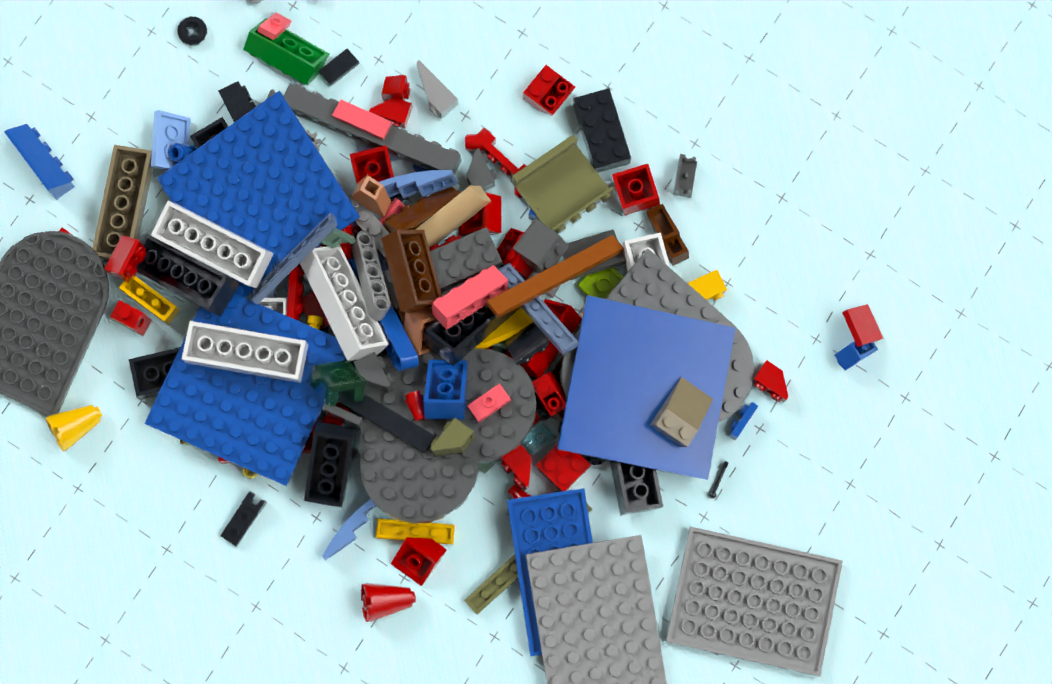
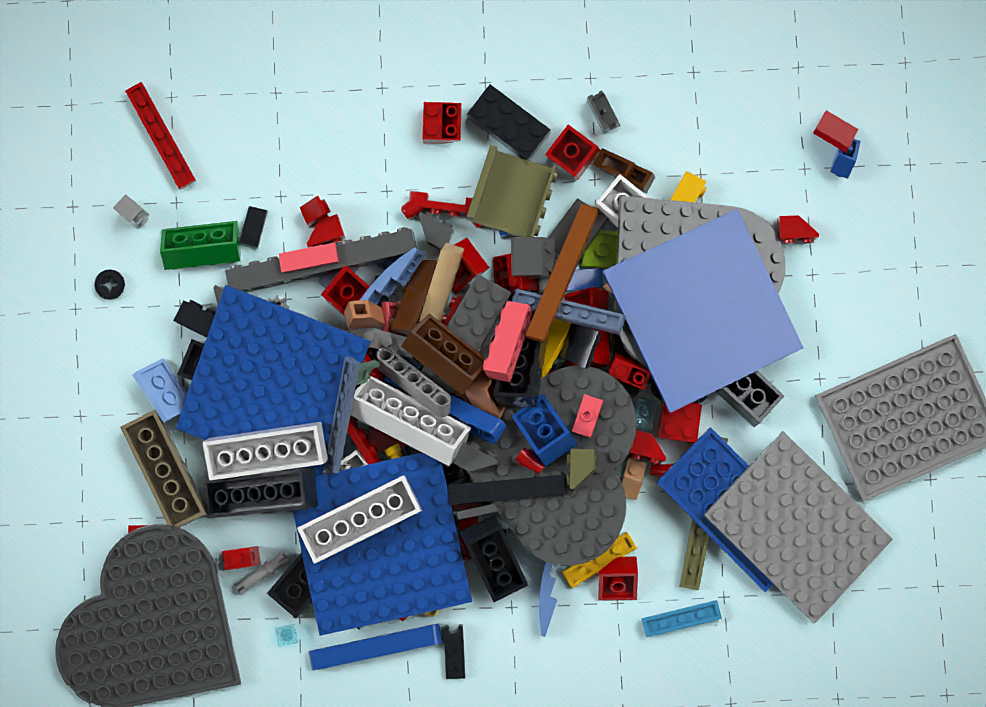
camera: 25 degrees left, 5 degrees up
blue slope [4,124,75,200] -> none
yellow cone [45,405,103,452] -> none
red slope [104,235,146,283] -> none
yellow brick [119,276,180,325] -> none
blue cone [169,143,197,162] -> none
coral plate [258,12,292,40] -> none
clear green panel [311,360,366,406] -> none
red cone [361,583,416,622] -> none
light grey slope [416,60,458,119] -> none
dark tan slope [650,377,713,448] -> none
black hinge [709,461,729,499] -> none
blue plate [729,402,758,440] -> none
none -> light grey pin [234,552,289,595]
none -> clear light blue plate [275,624,298,647]
none -> blue beam [308,623,443,671]
none -> blue tile [566,268,604,292]
none -> light nougat slope [622,458,647,500]
none -> dark azure plate [641,600,722,637]

